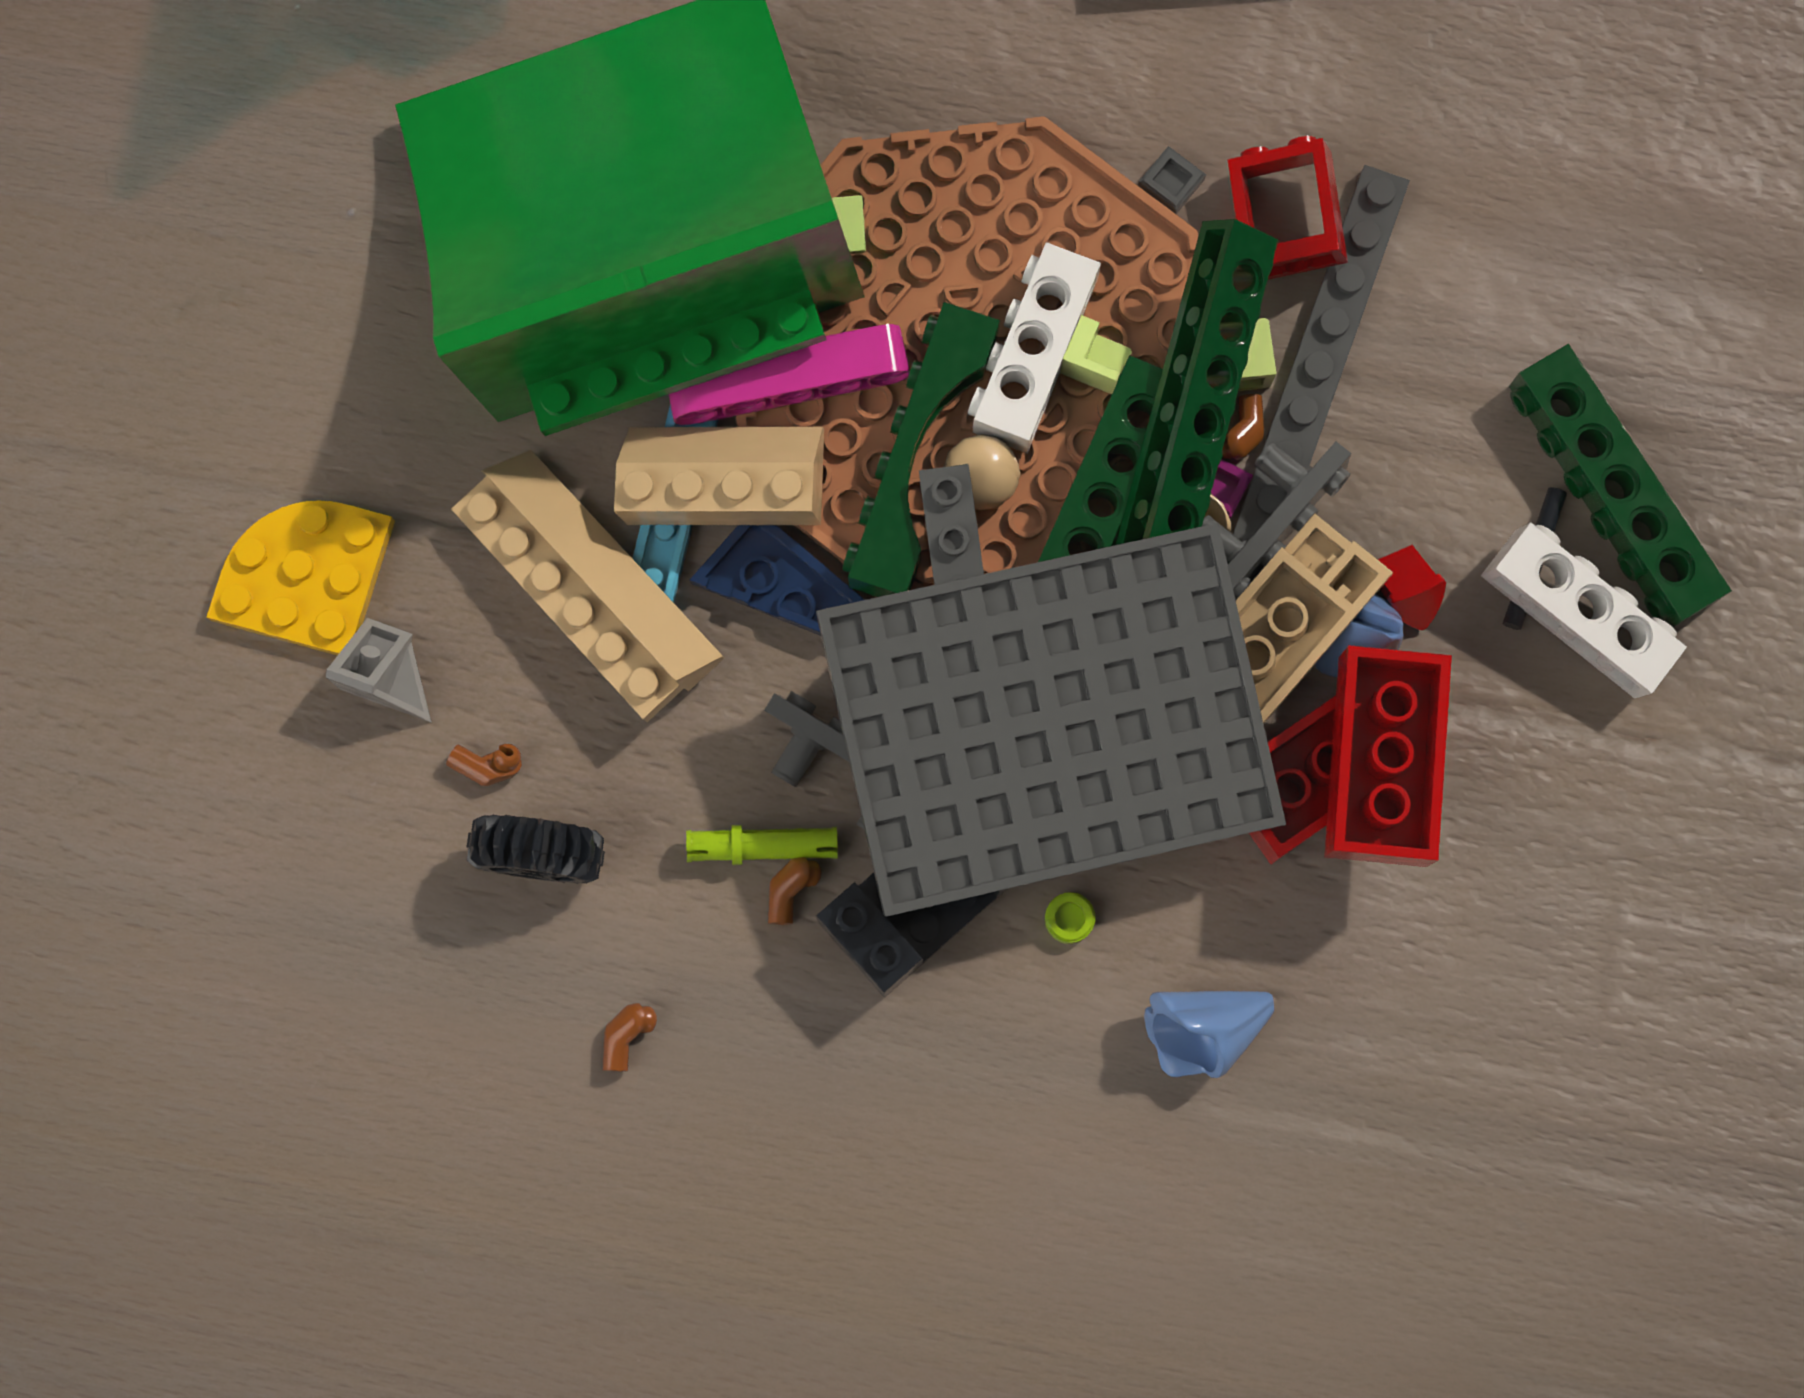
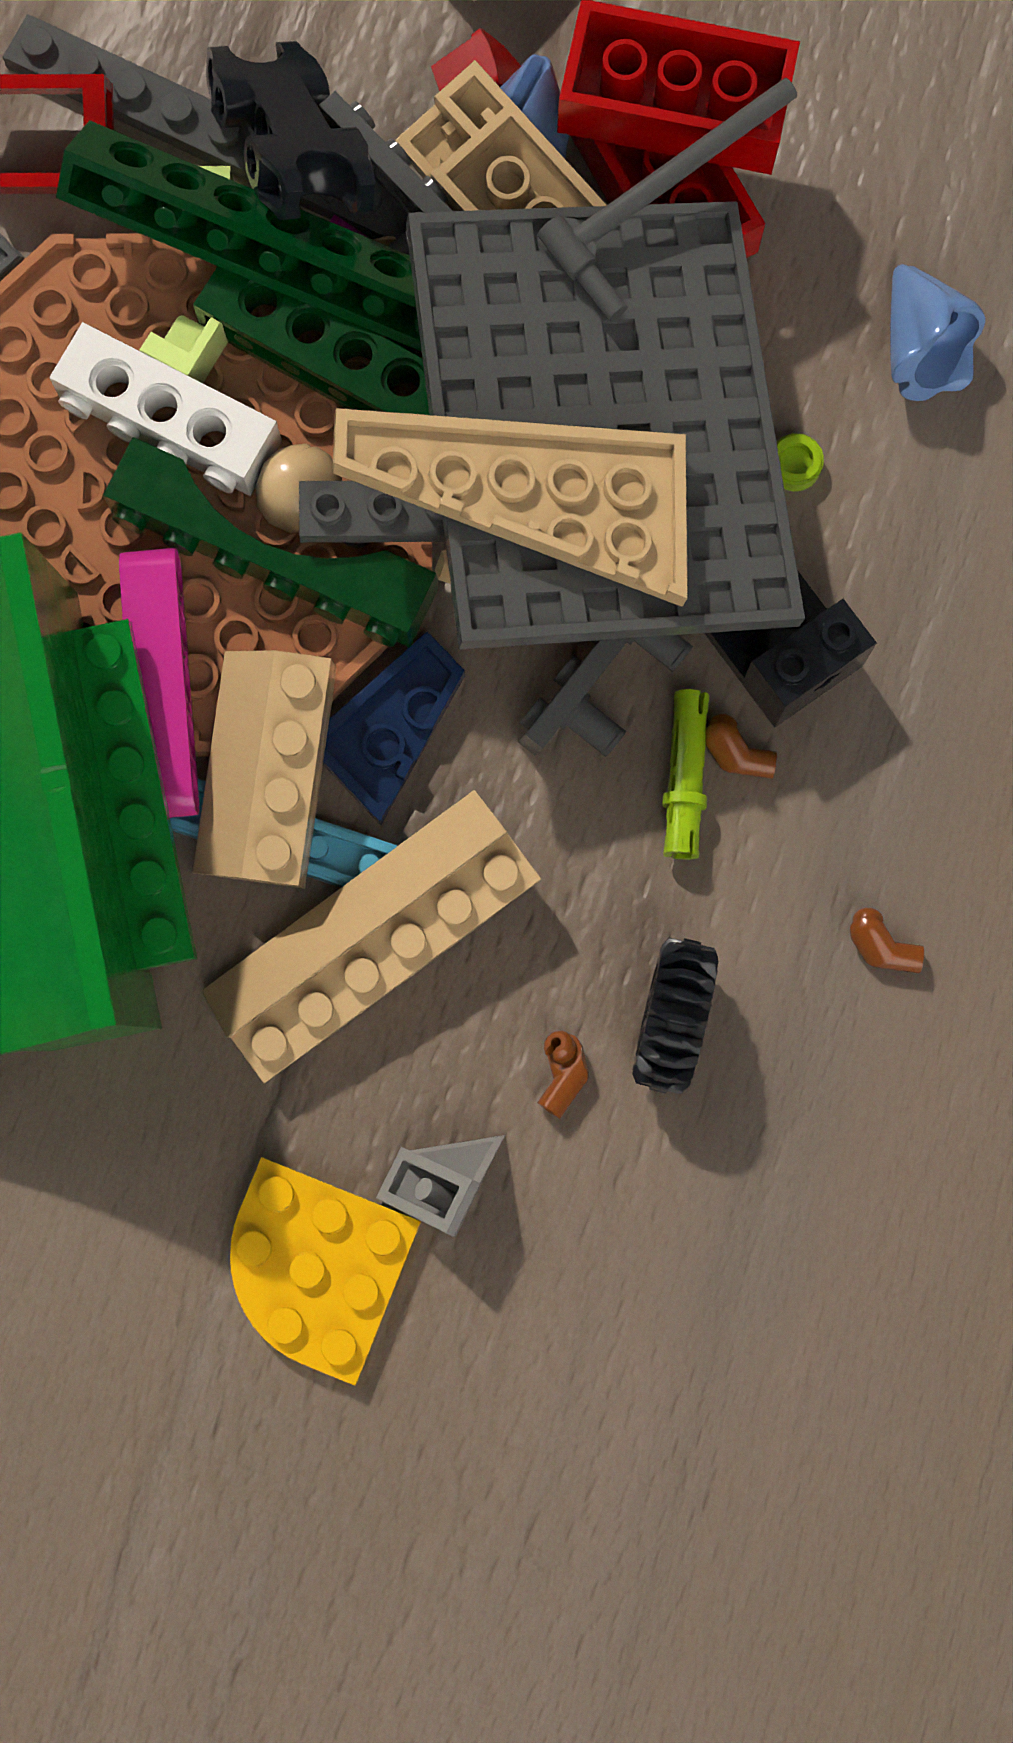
camera: 85 degrees left, 0 degrees up
none -> black piece [206,41,375,220]
none -> tan wing [333,408,687,607]
none -> dark grey bar [538,78,797,322]

